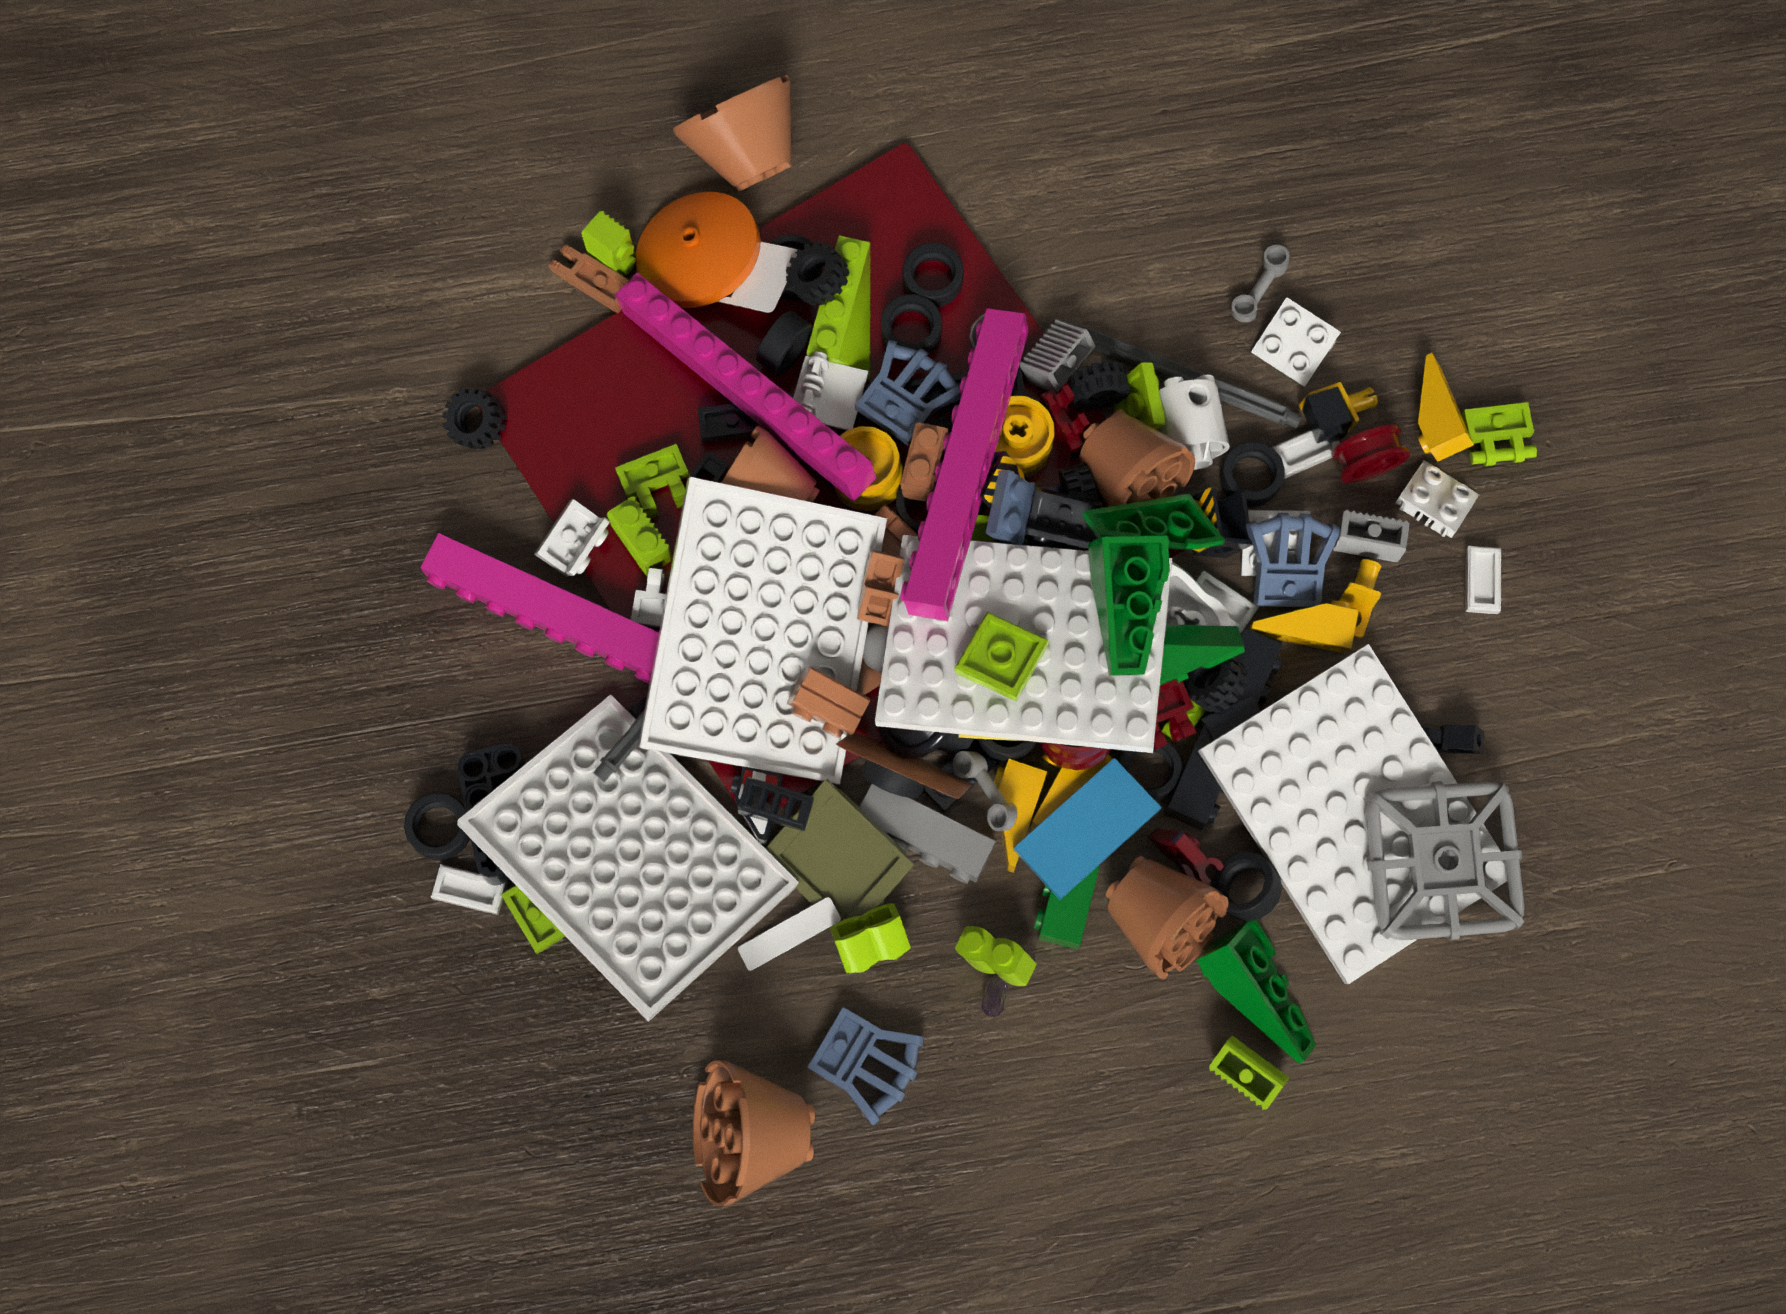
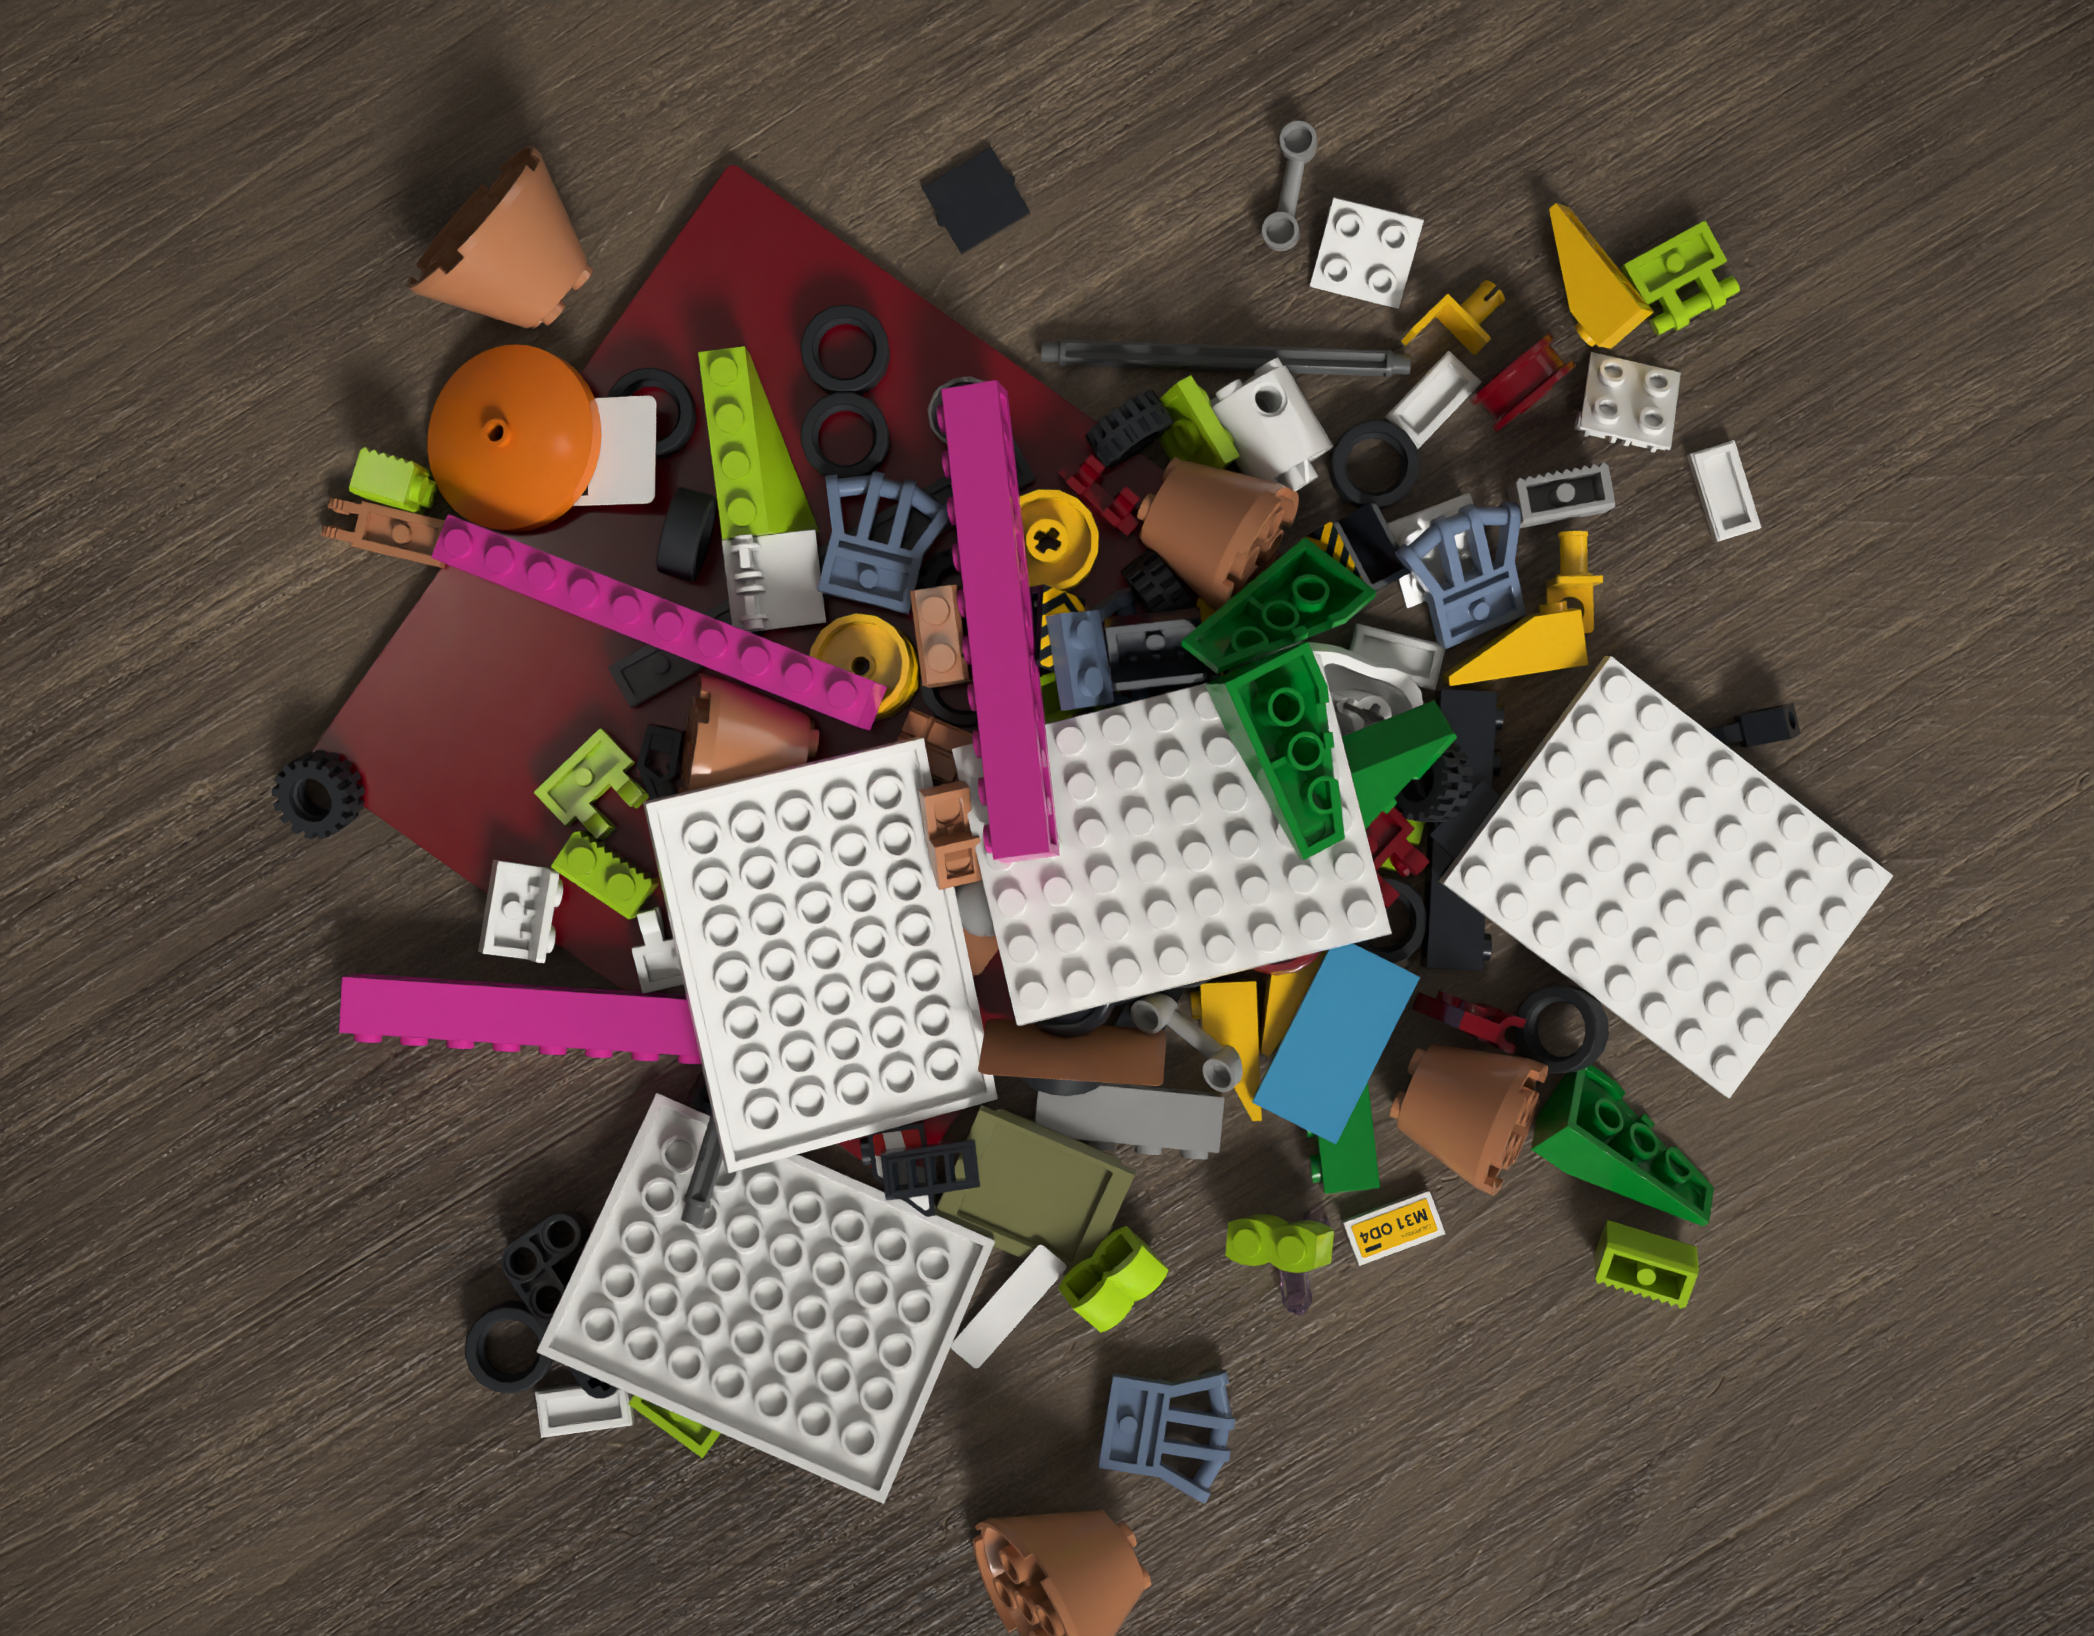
camera: 20 degrees left, 15 degrees up
black tyre [786,242,849,306] -> none
nougat brick [787,666,870,738] -> none
lime tile [954,612,1049,702] -> none
light grey brick [1020,319,1096,394] -> none
black brick [1303,386,1352,443] -> none
light grey plate [1366,781,1525,940] -> none
none -> black piece [922,147,1030,255]
none -> tile [1342,1189,1446,1266]

